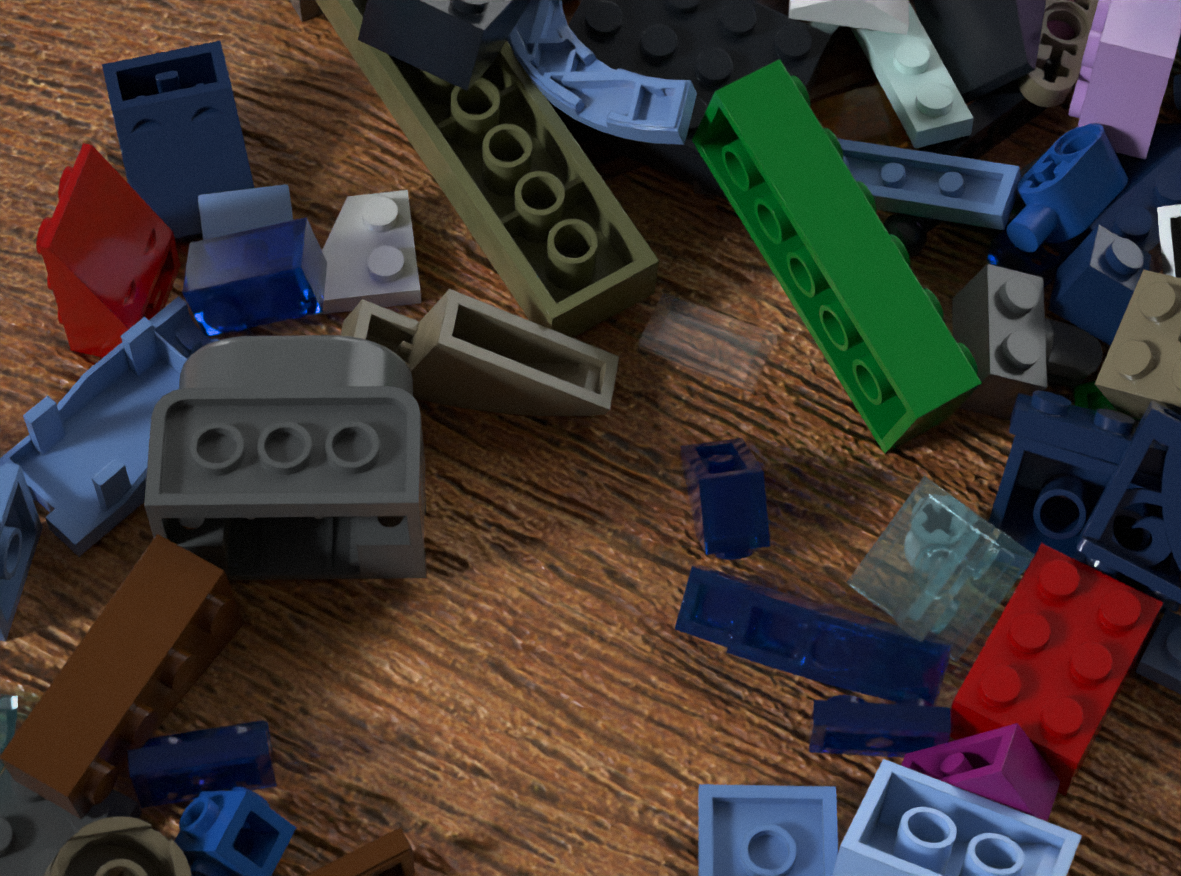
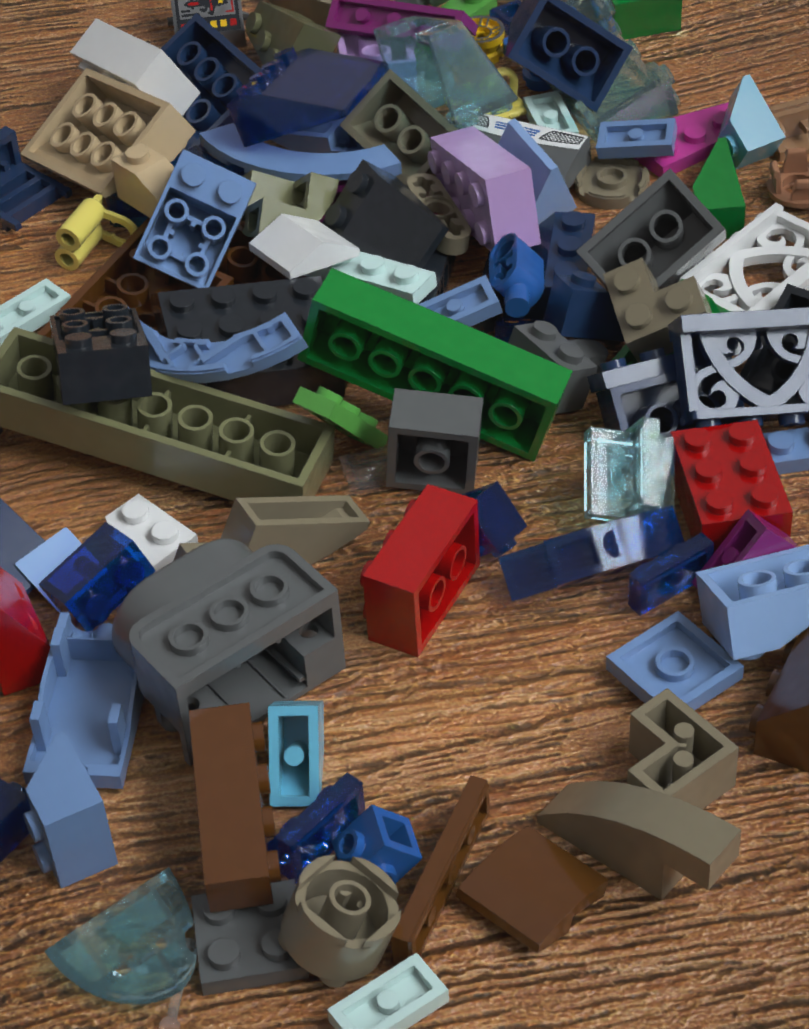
camera: 35 degrees left, 15 degrees down
none -> medium azure slope [268,701,324,807]
none -> bright green plate [293,386,388,452]
none -> red brick [360,484,480,657]
none -> dark grey brick [386,388,484,496]

